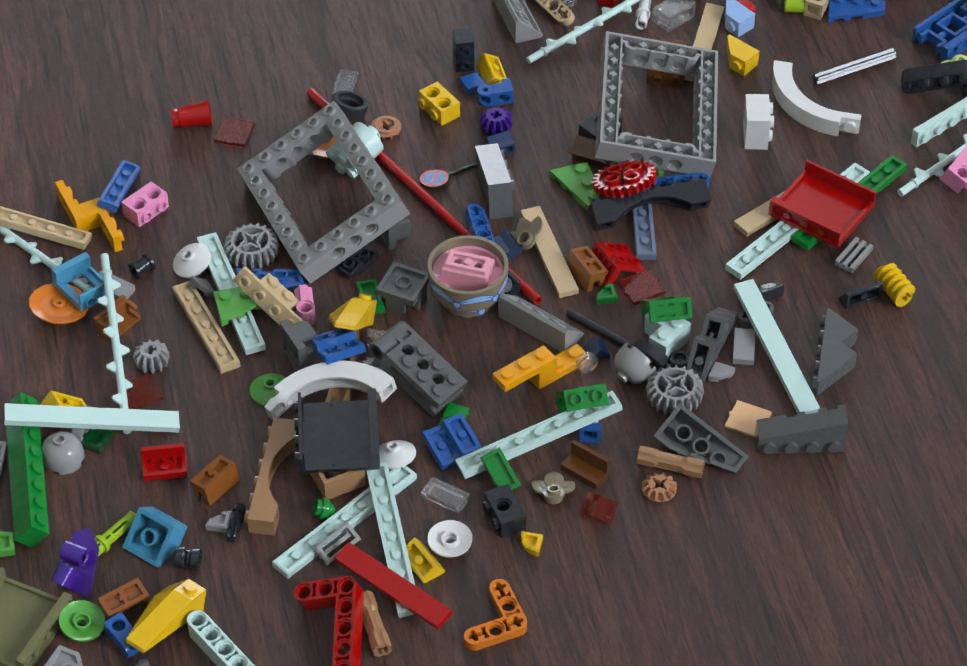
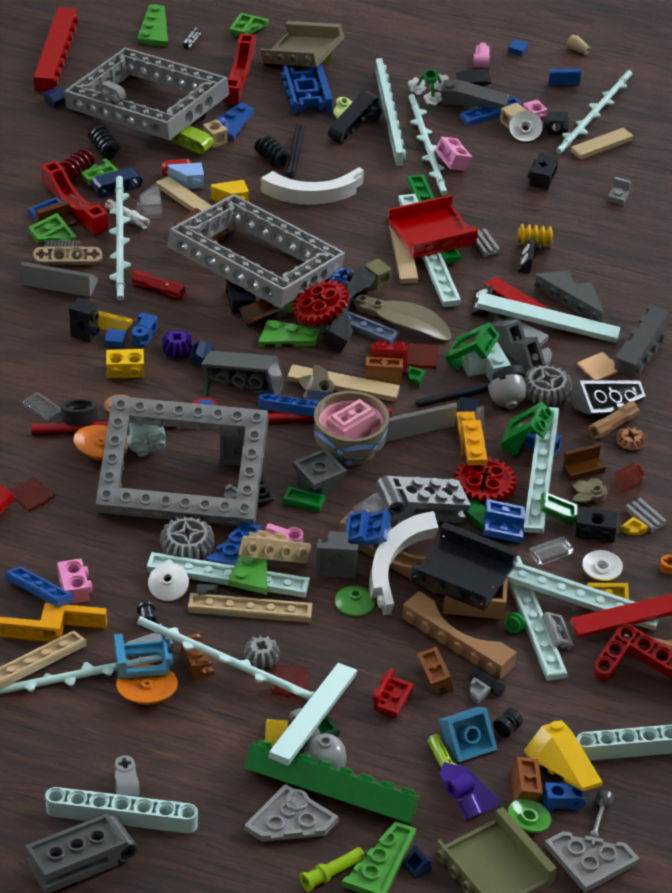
camera: 60 degrees left, 5 degrees down
yellow wedge [329,294,377,330] -> none
white brick [743,94,774,150] -> none
none -> red axle [131,269,186,300]
none -> black piece [254,136,290,169]
none -> dark tan plant [353,295,451,342]
none -> olive brick [364,258,392,289]
none -> red gear [454,457,516,504]
none -> red tile [484,277,549,309]
none -> light grey tile [625,498,667,533]

